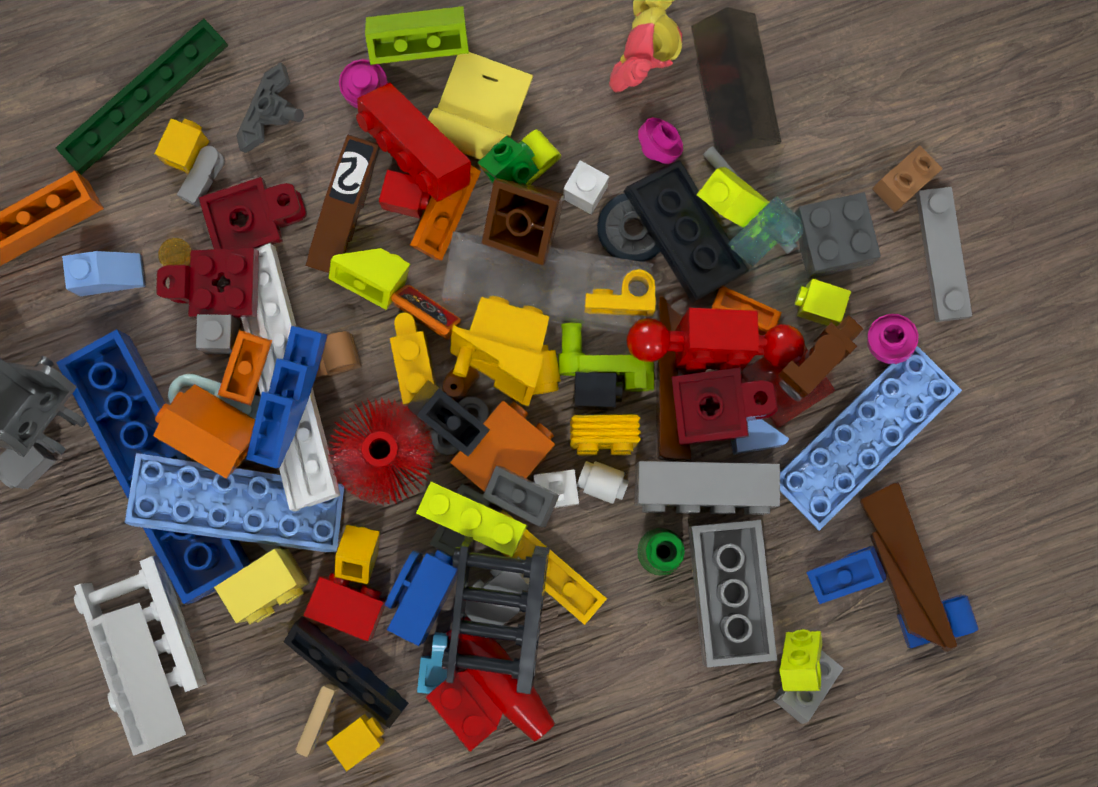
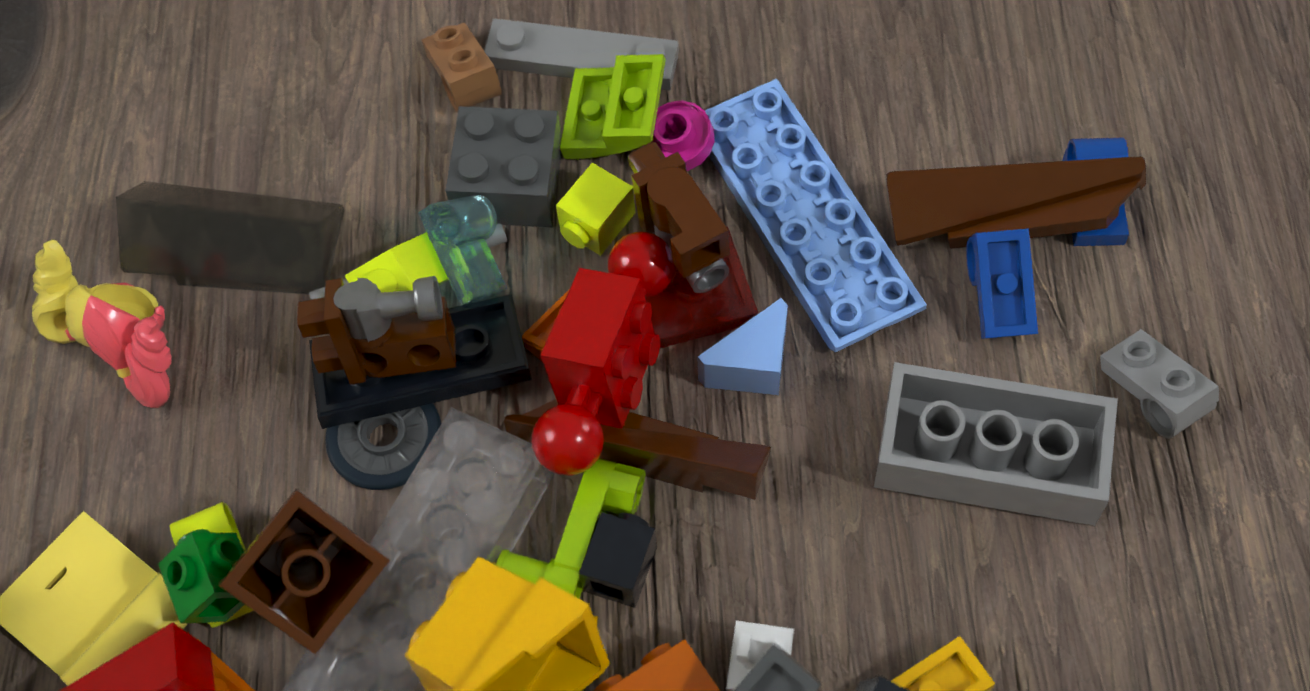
camera: 70 degrees left, 20 degrees down
white brick [563,160,609,215] -> none
yellow brick [570,415,641,456] -> none
white brick [577,461,629,504] -> none
yellow plate [584,269,656,317] -> none
light grey brick [634,461,780,515] -> none
green plant [637,528,685,576] -> none
dark pink plate [638,117,683,164] -> none
dark red plate [671,367,778,446] -> none
neon yellow plate [780,629,822,691] -> none
none -> reddish brown hips [297,276,456,385]
none -> lime slope [560,54,666,159]

